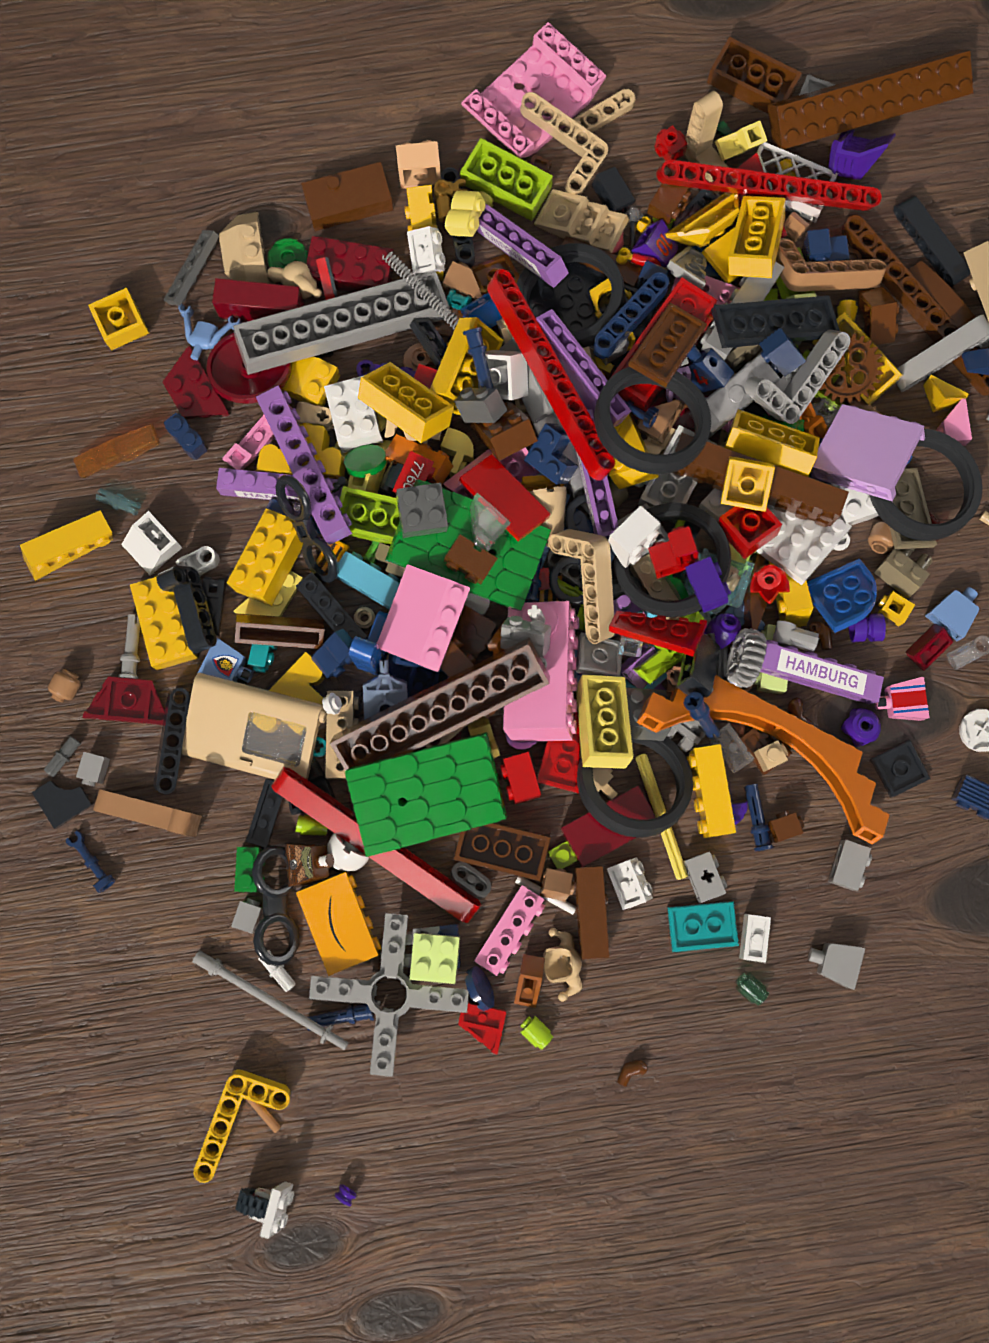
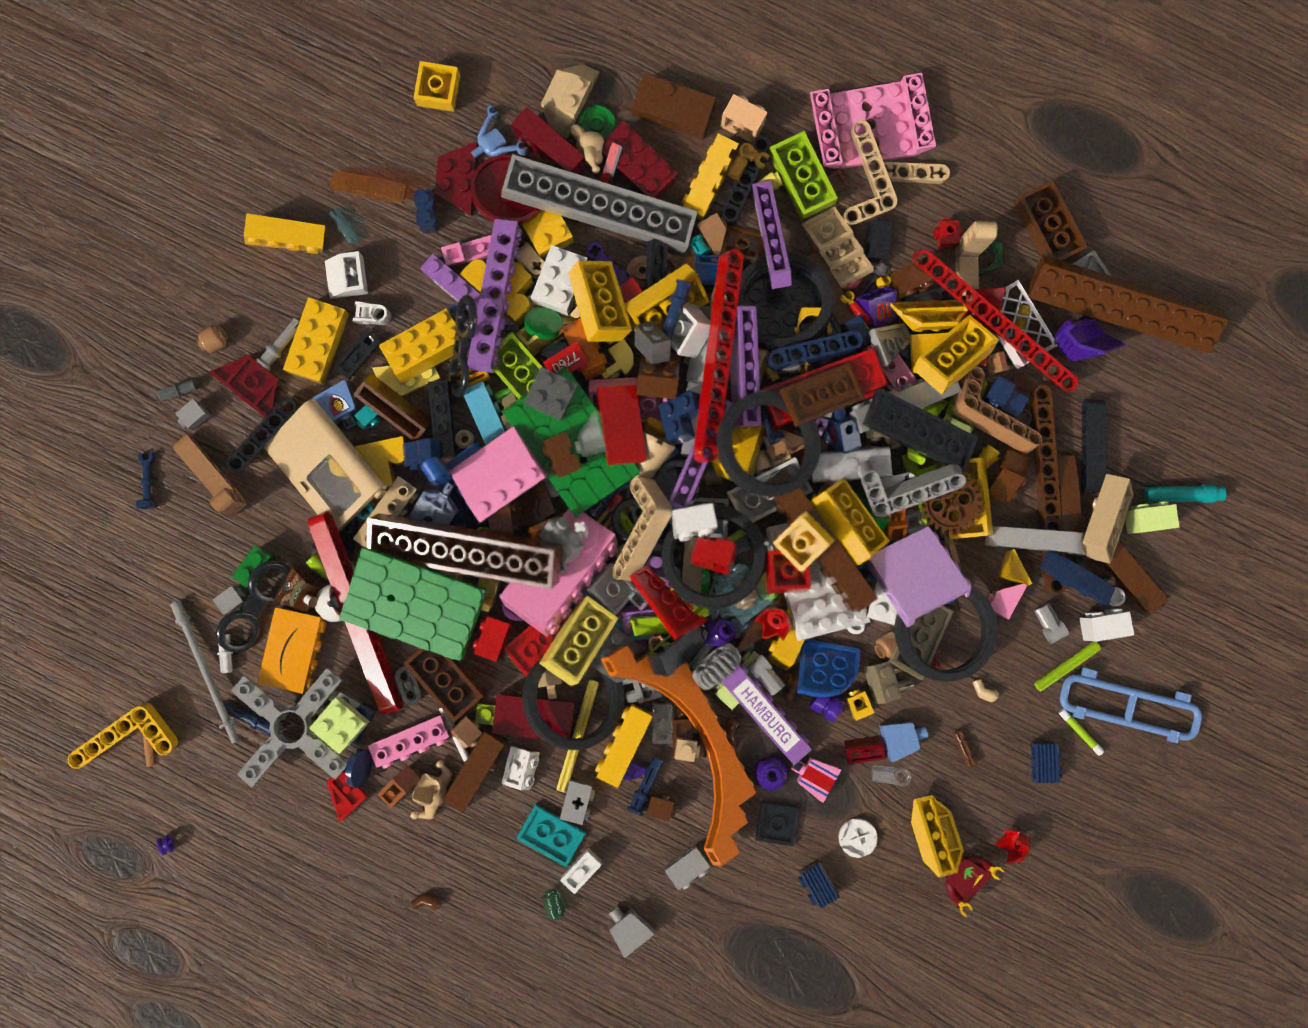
camera: 30 degrees right, 5 degrees up
black tile [32,781,93,829] -> none
black beam [156,566,217,654] -> none
dark grey plate [163,230,219,306] -> none
white plate [235,1182,294,1239] -> none
black plate [246,779,284,848] -> none
white plate [322,693,342,715] -> none
light grey piece [382,251,459,330] -> none
white bracket [407,226,445,275] -> none
light yellow brick [445,191,485,237] -> none
lime brick [520,1016,553,1050] -> none
dark blue pin [684,692,720,740] -> none
dark purple brick [685,557,731,613] -> none
light yellow brick [715,121,767,161] -> none
dark blue brick [759,328,806,377] -> none

